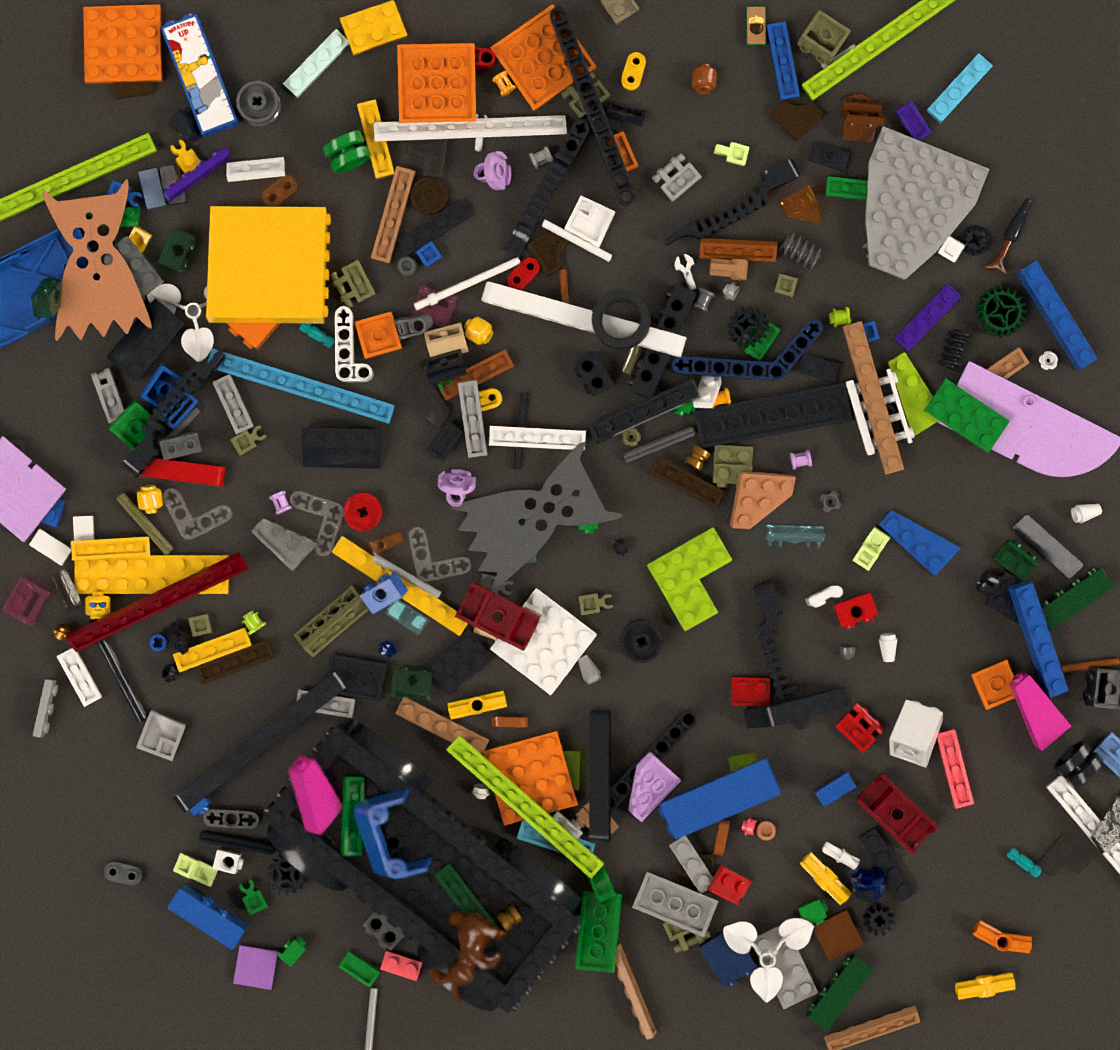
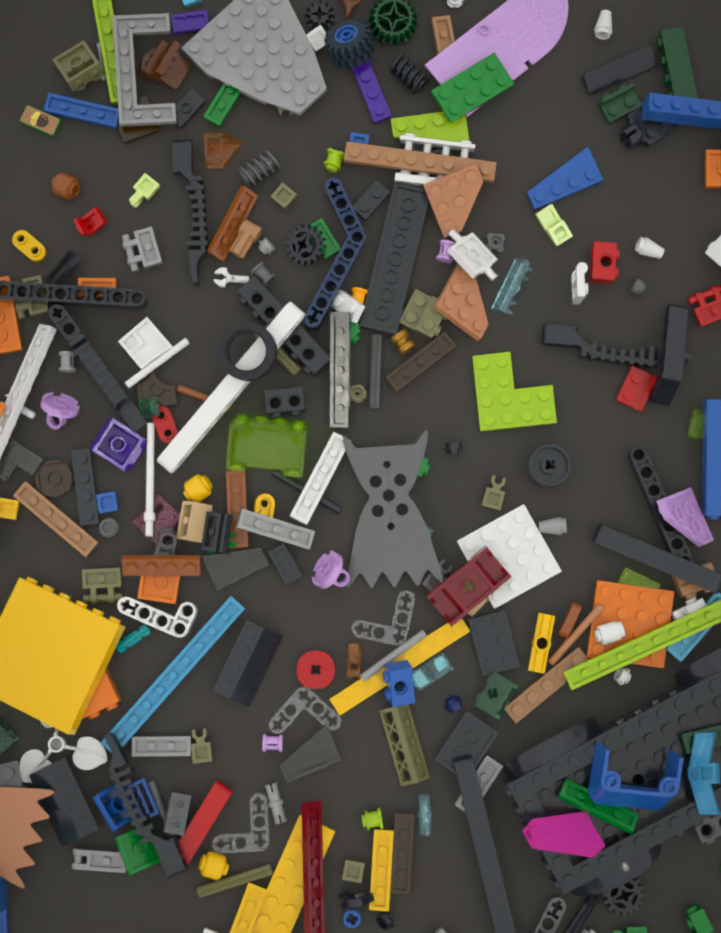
camera: 70 degrees left, 5 degrees down
none -> red bracket [73,207,108,236]
none -> dark purple slope [89,417,146,472]
none -> light grey plate [112,13,177,127]
none -> dark orange plate [121,555,201,576]
none -> clear green plate [139,396,160,418]
none -> clear neon green windscreen [226,414,309,478]
none -> light grey pin [265,782,287,824]
none -> black wheel [324,18,375,69]
none -> clear light blue pin [417,794,433,836]
none -> nougat plate [423,163,483,238]
none -> white plate [447,229,498,281]
none -> nougat bar [548,603,605,666]
none -> white brick [594,621,625,645]
none -> dark azure plate [687,732,721,815]

